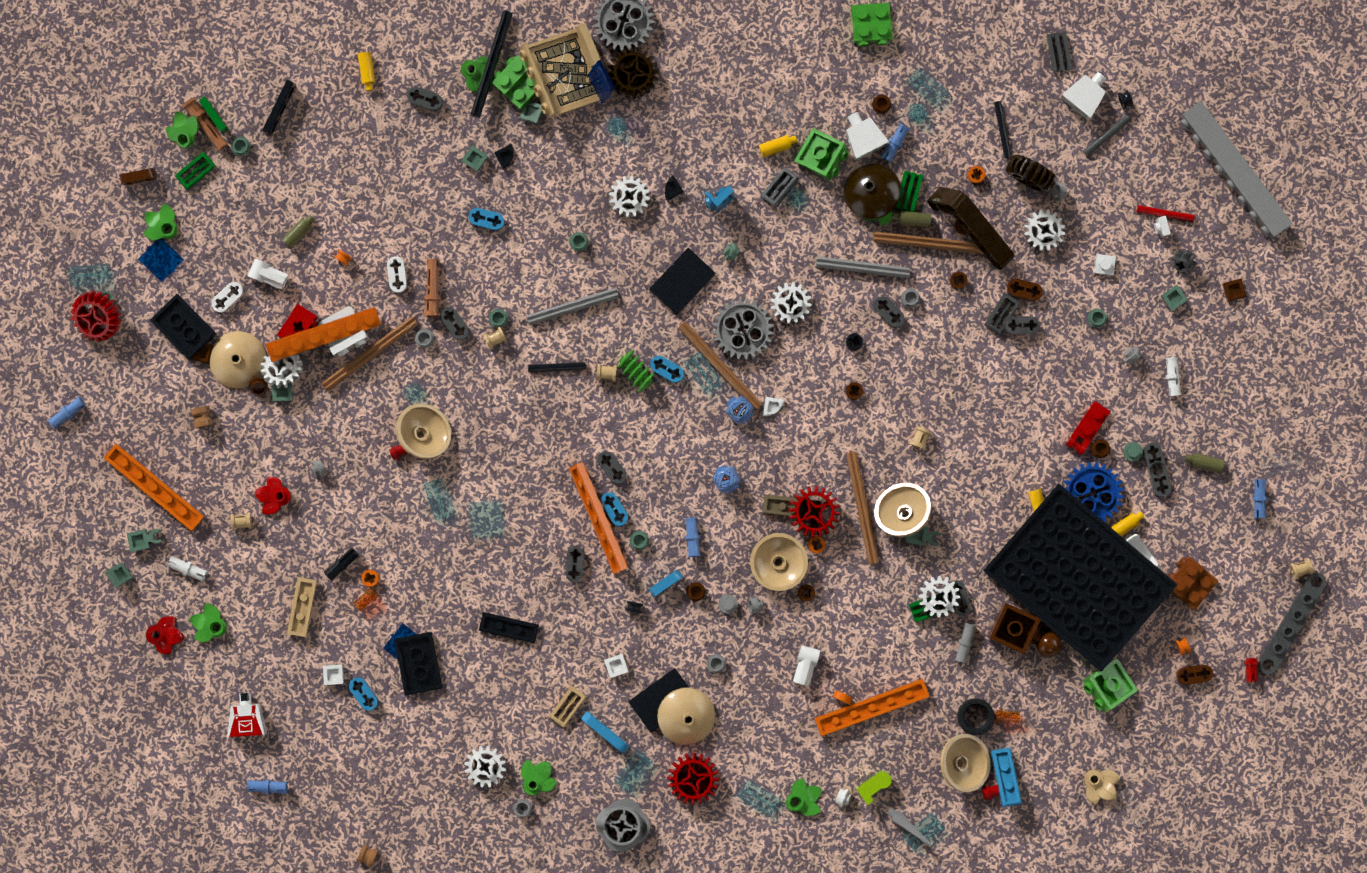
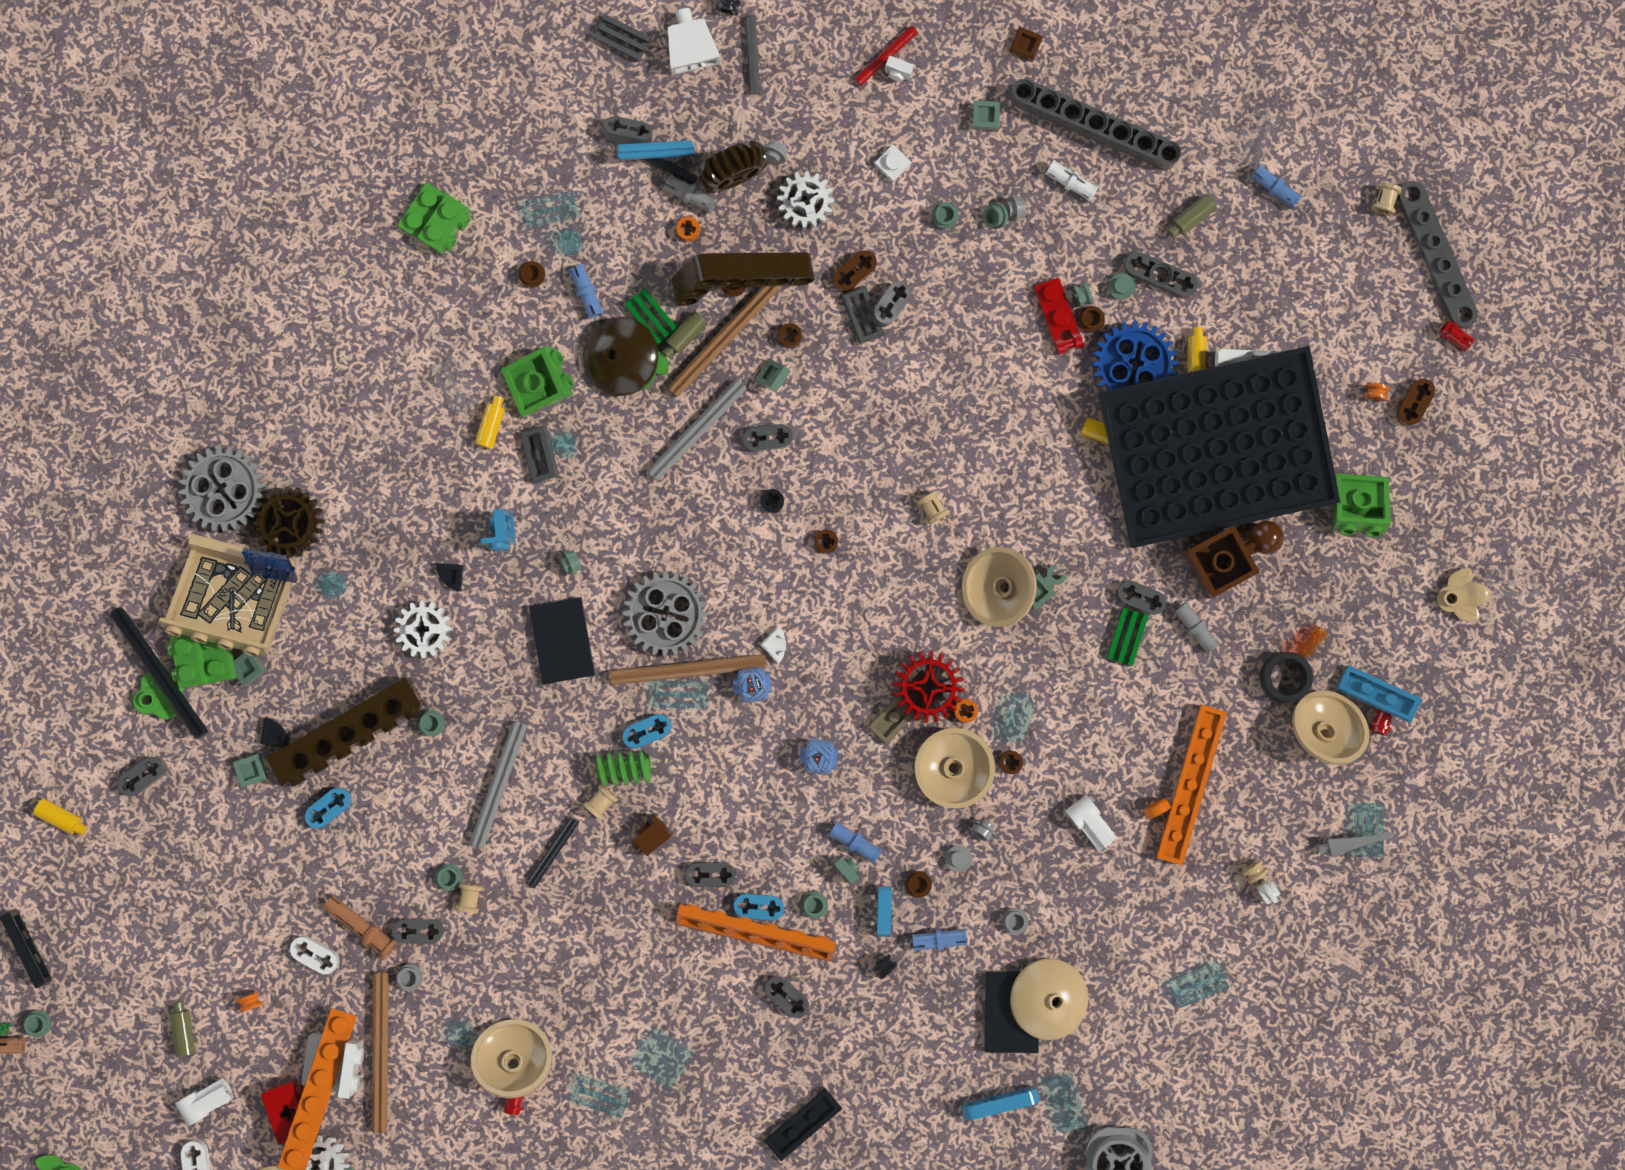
camera: 55 degrees left, 0 degrees up
green tile [174,151,217,191] -> none
tan tile [549,685,587,728] -> none
white plate [604,654,629,678] -> none
red gear [667,752,720,805] -> none
white gear [770,282,812,324] -> none
bright green plate [786,778,822,816] -> none
white torso [846,112,888,161] -> none
medium nougat axle [846,451,879,564] -> none
lime leg [856,771,892,805] -> none
light grey plate [901,288,920,308] -> none
white gear [918,576,960,618] -> none
dark orange plate [1168,556,1219,610] -> none
dark grey gear [1172,249,1197,273] -> none
none -> dark brown brick [266,677,425,788]
none -> dark grey beam [603,116,653,144]
none -> dark azure axle [617,140,694,160]
none -> reddish brown brick [630,814,673,856]
none -> light grey pin [664,175,717,214]
none -> sand green plate [755,358,791,393]
none -> sand green plate [834,856,860,884]
none -> medium blue pin [912,928,967,951]
none -> sand green plate [983,202,1008,229]
none -> clear light blue beam [1003,693,1034,742]
none -> dark grey beam [1010,79,1182,170]
none -> sand green bush [1072,282,1093,308]
none -> tan bush [1241,859,1269,884]

